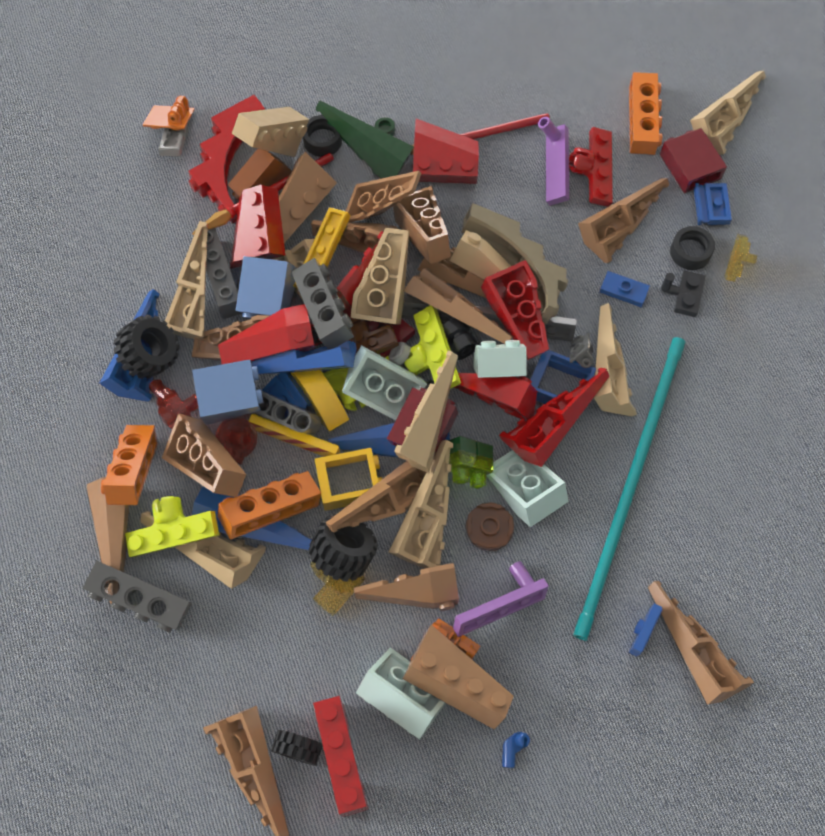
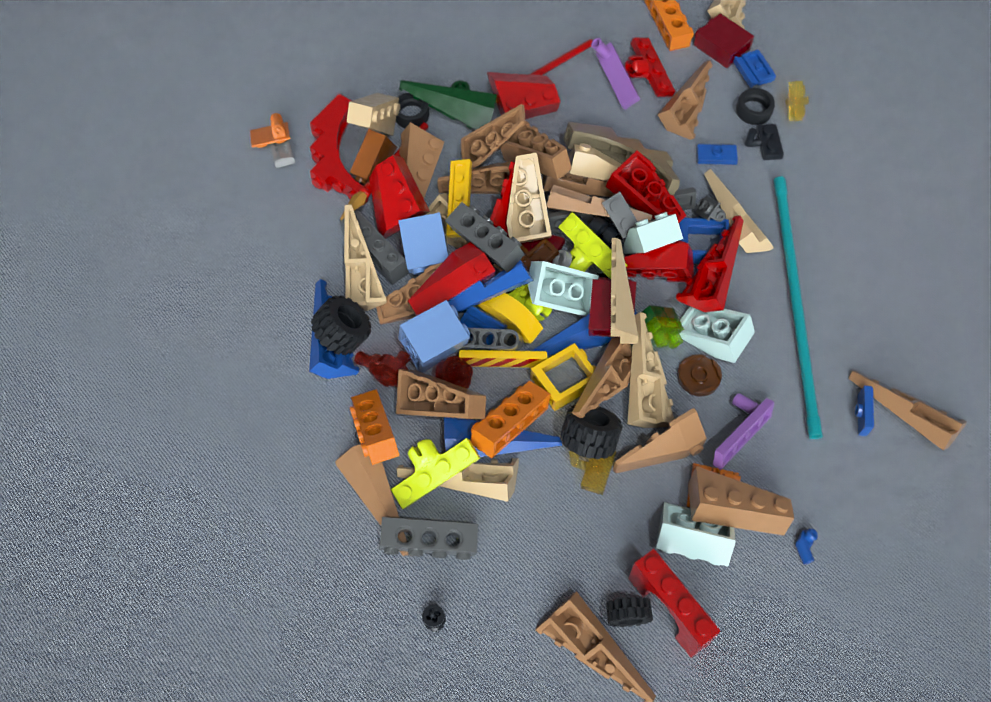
camera: 20 degrees left, 5 degrees down
none -> black bush [422,604,446,632]
none -> plate [601,192,638,239]

